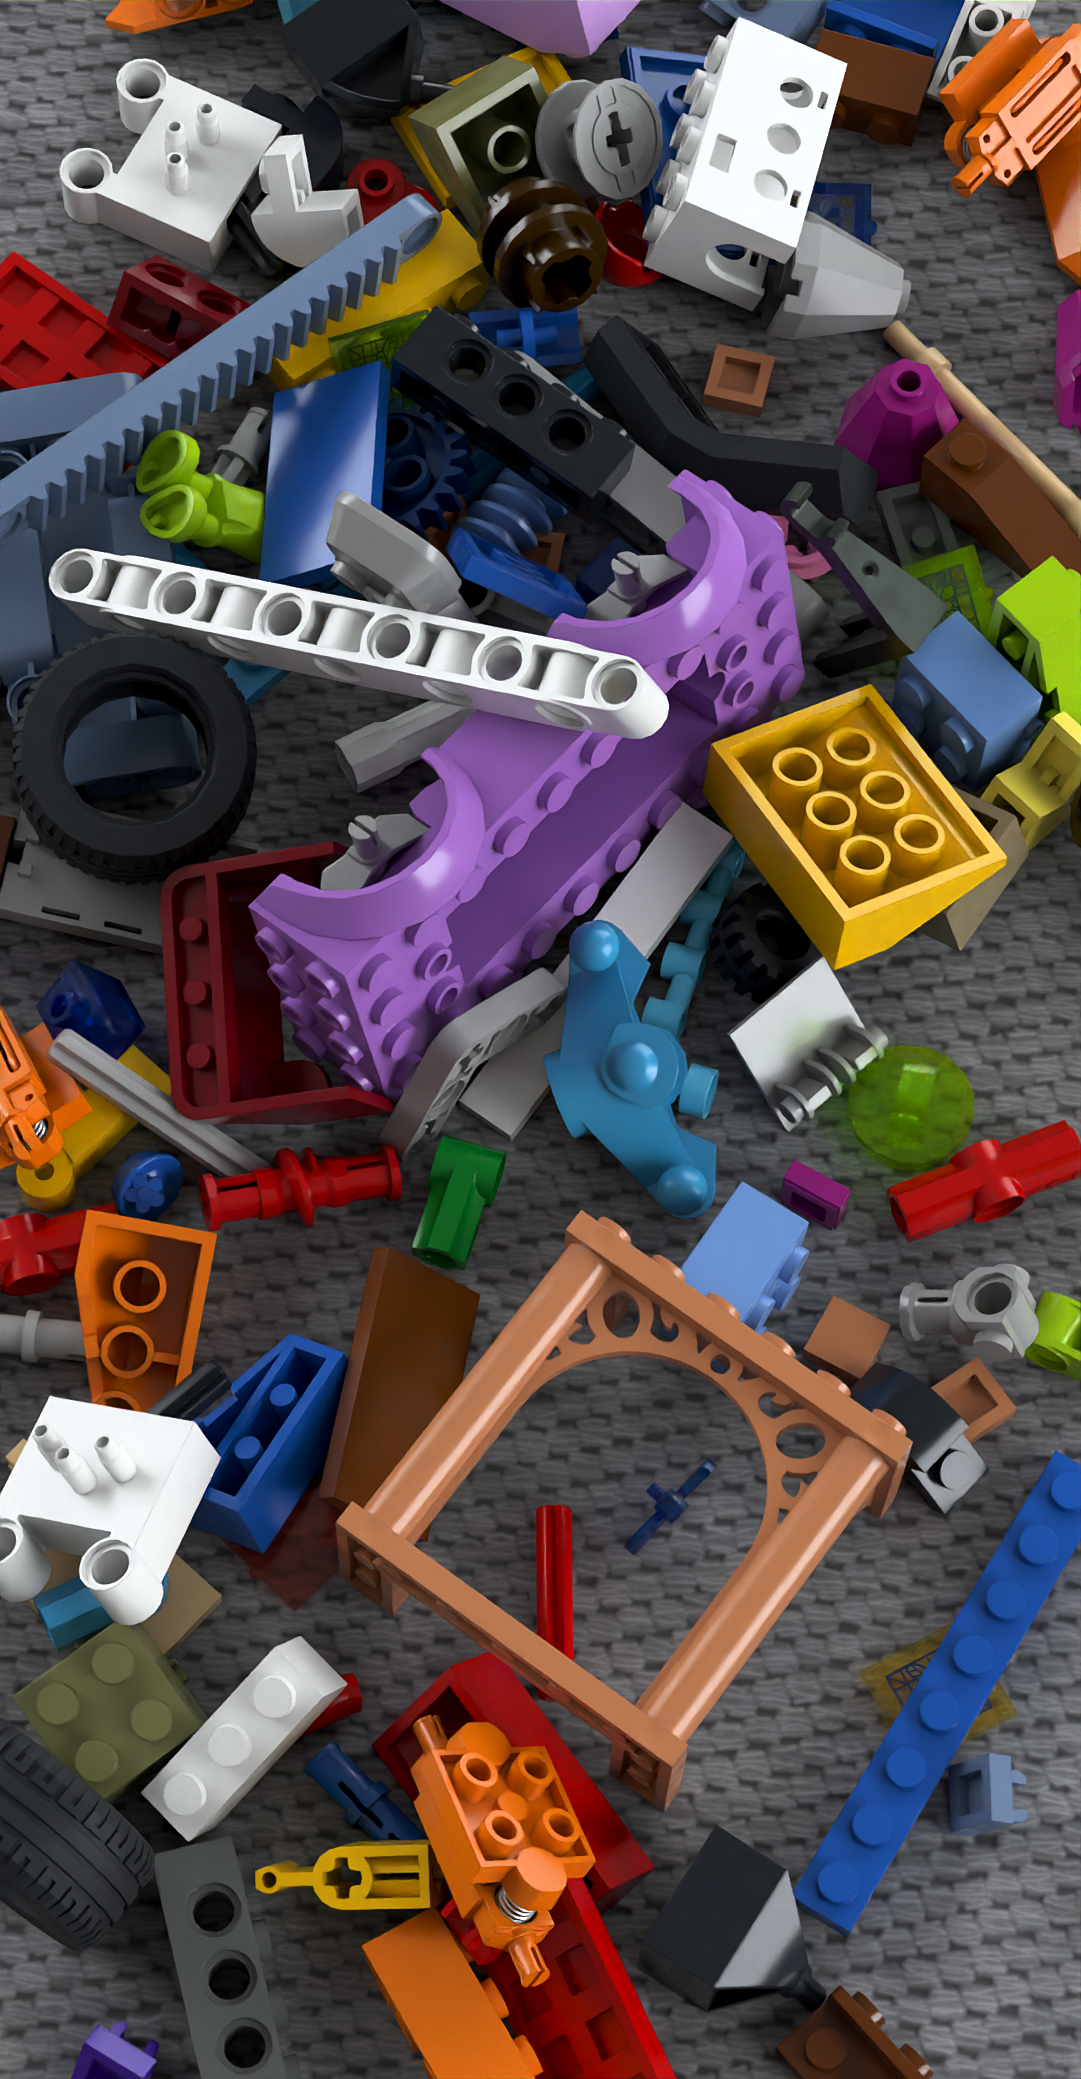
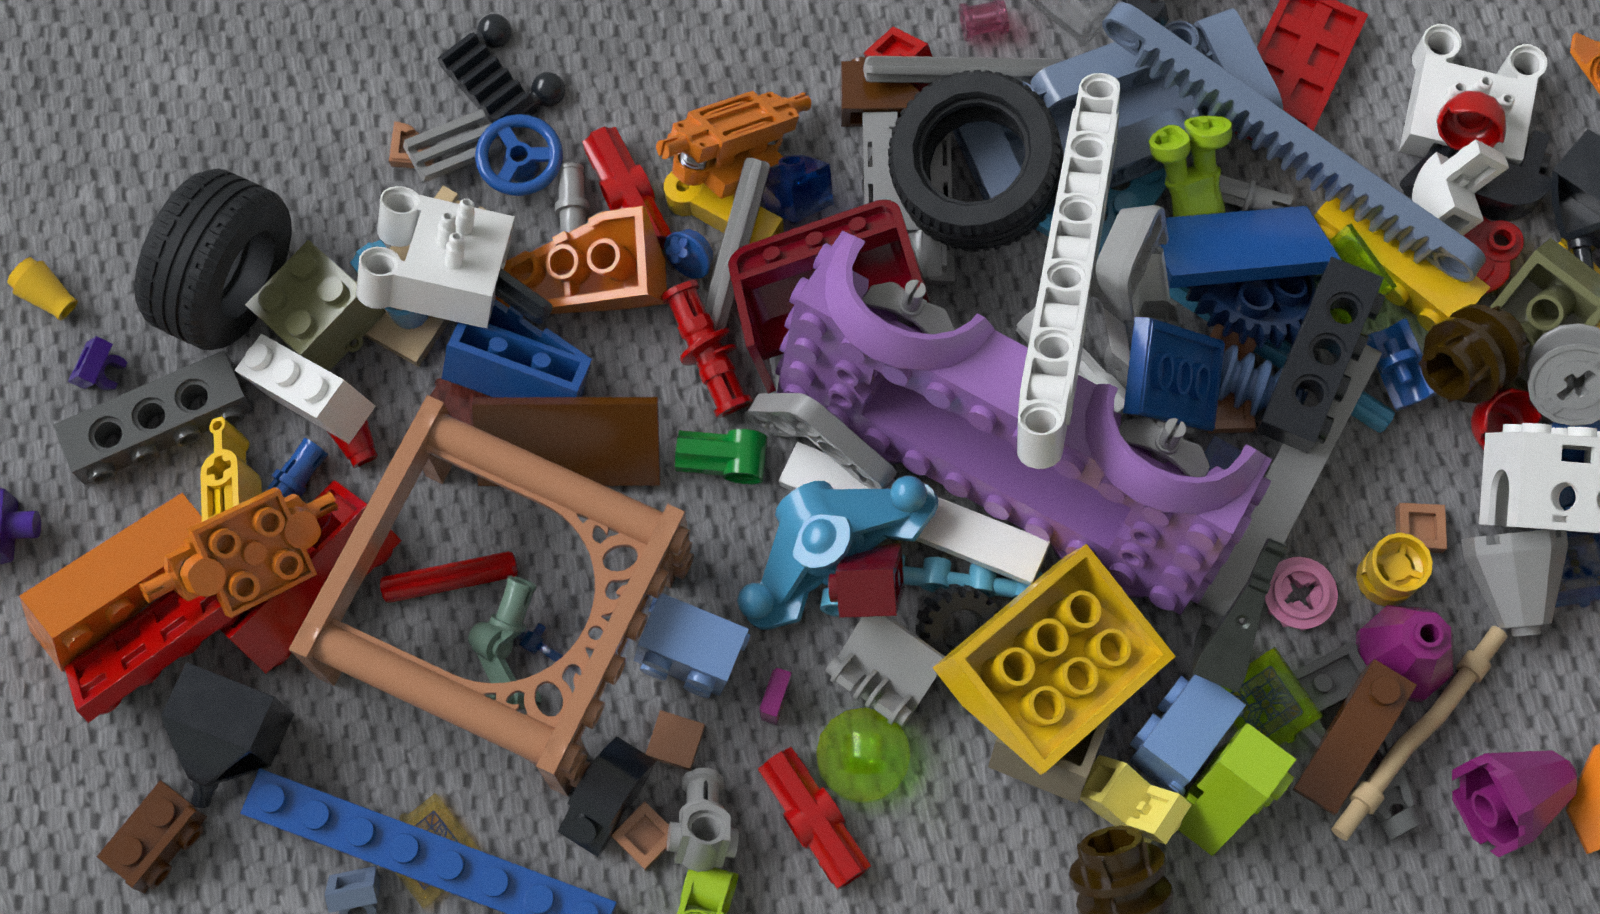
camera: 80 degrees right, 5 degrees up
dark red brick [106,255,251,359] -> none
black piece [582,315,879,525] -> none
none -> sand green pin [468,576,541,711]
none -> dark red slope [828,543,905,618]
none -> yellow wheel [1356,533,1433,606]
none -> red hair [1436,91,1507,151]

